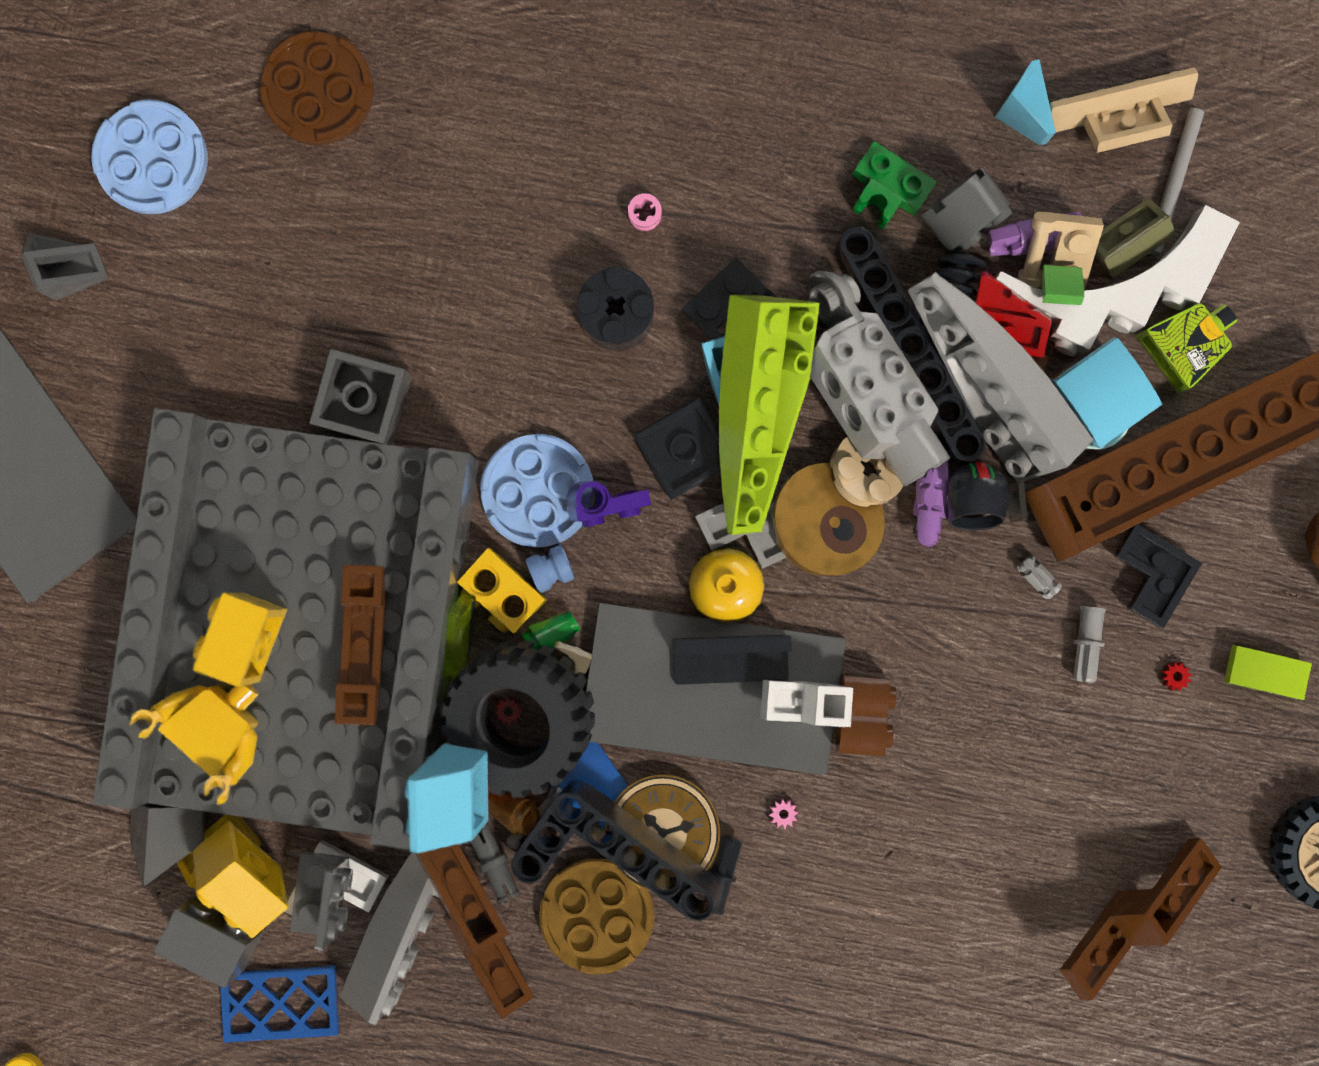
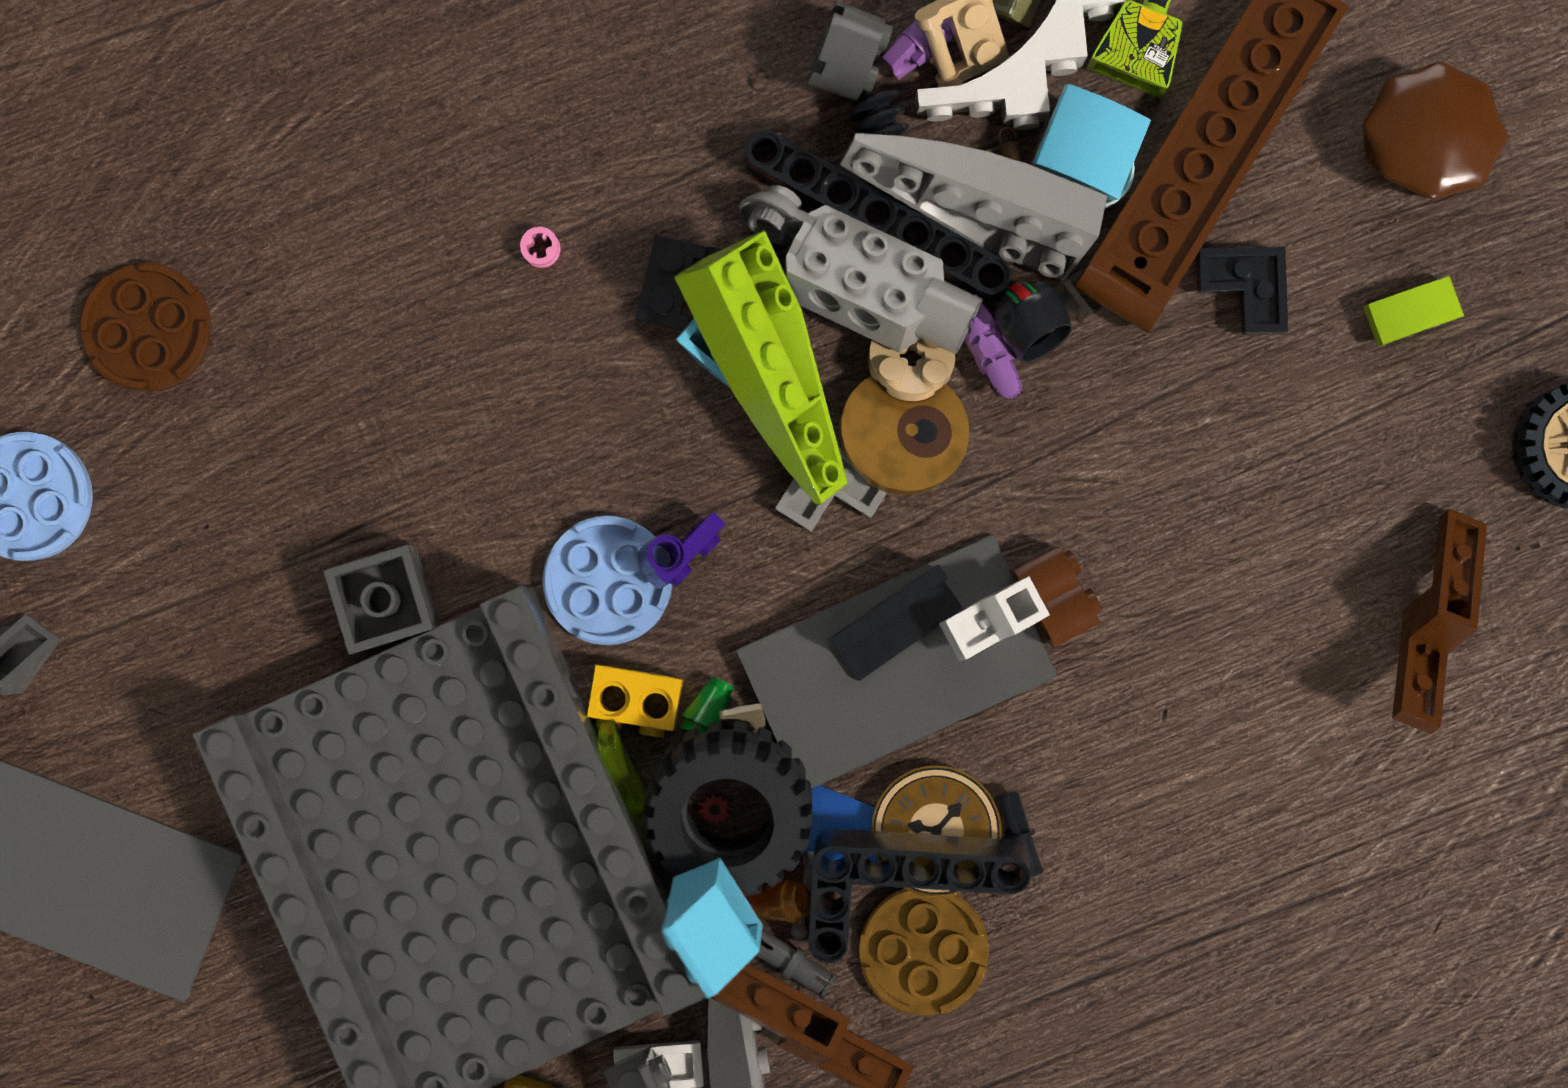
camera: 35 degrees left, 0 degrees up
yellow torso [129,684,259,804] -> none
yellow brick [193,593,288,687] -> none
reddish brown slope [334,565,385,725] -> none
medium blue wheel [526,544,575,593] -> none
black brick [577,266,654,350] -> none
black plate [633,397,721,501] -> none
yellow cylinder [689,548,765,624] -> none
bright pink piece [768,799,799,829] -> none
green plate [852,141,937,229] -> none
red wing [975,271,1052,358] -> none
light grey piece [1017,555,1062,599] -> none
bright green tile [1041,265,1085,306] -> none
light grey axle [1073,606,1106,683] -> none
red piece [1160,661,1192,692] -> none

